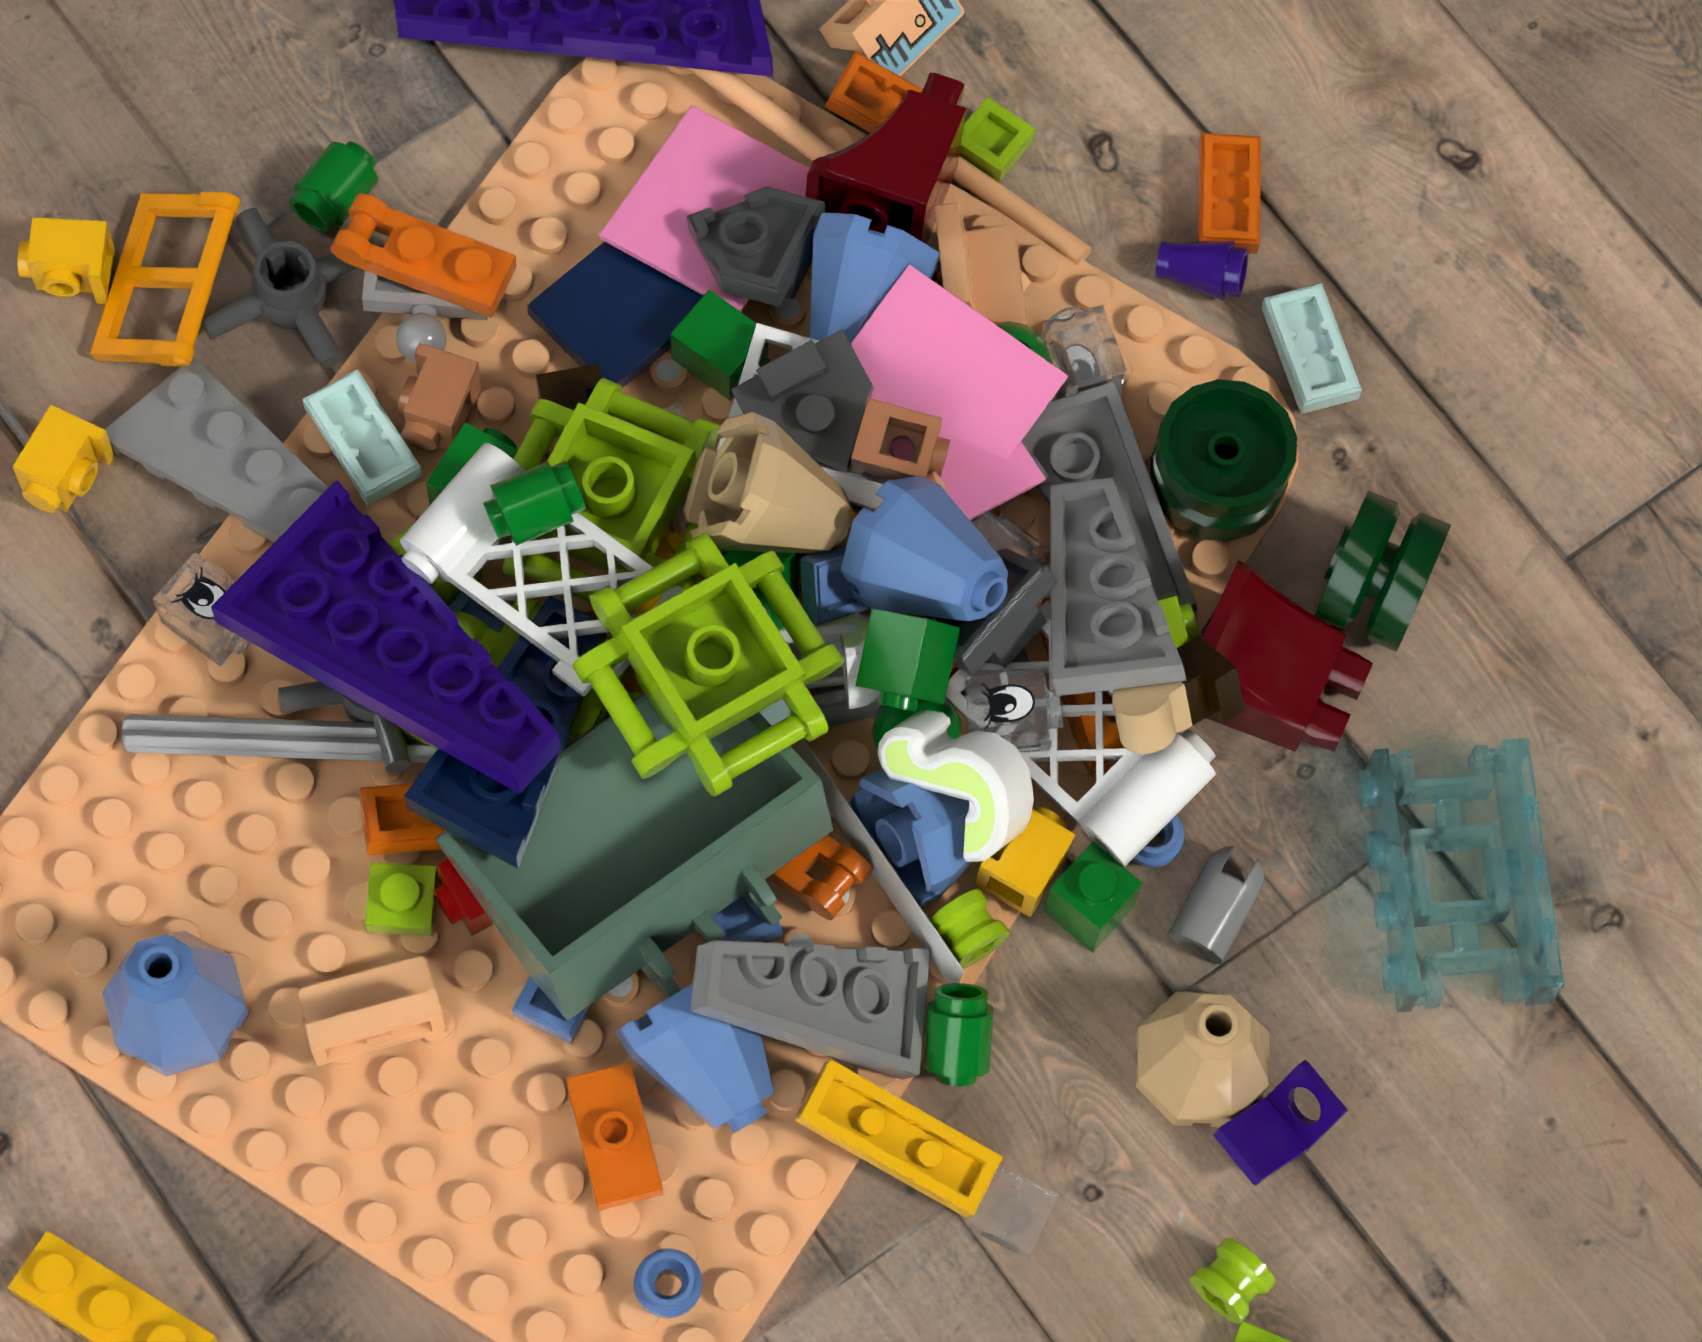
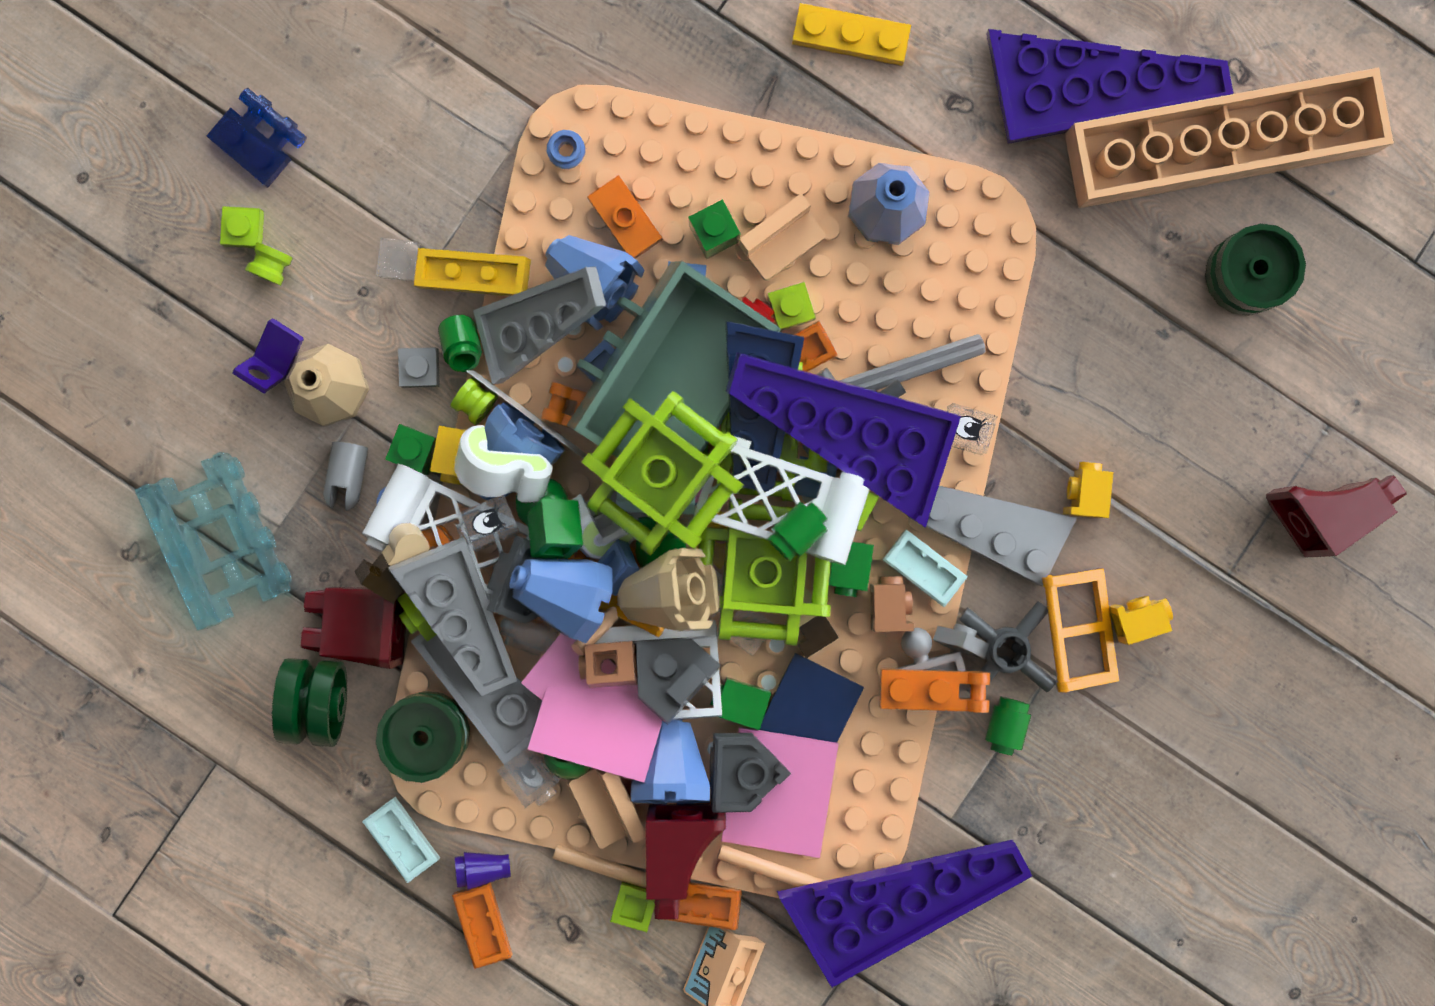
camera: 165 degrees right, 20 degrees up
none -> light grey plate [398,347,440,388]
none -> green brick [688,199,741,259]
none -> light grey plate [933,624,989,659]

